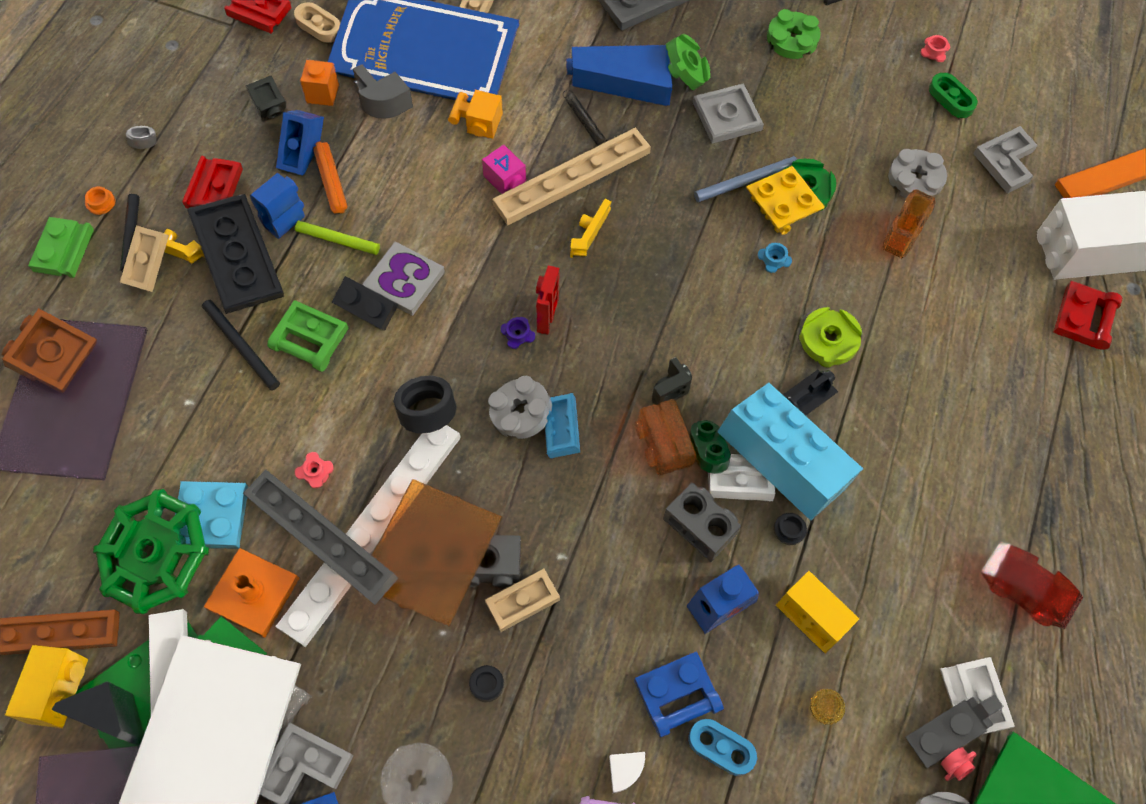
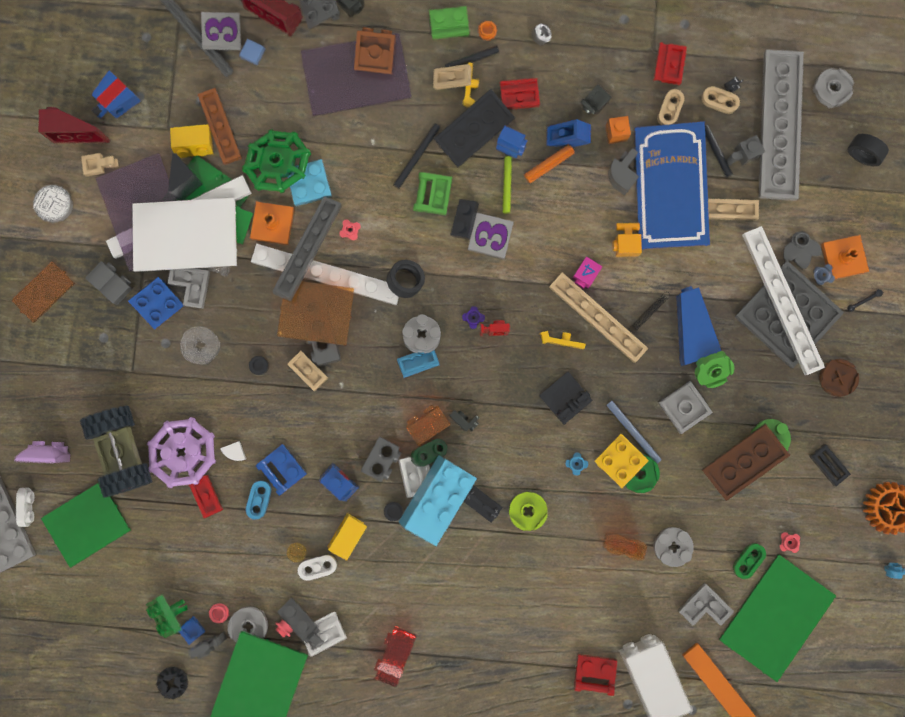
camera: 75 degrees right, 20 degrees up
none -> white plate [298,555,337,581]
none -> black hinge [539,372,593,425]
none -> reddish brown plate [702,424,791,501]
none -> green piece [718,554,836,682]

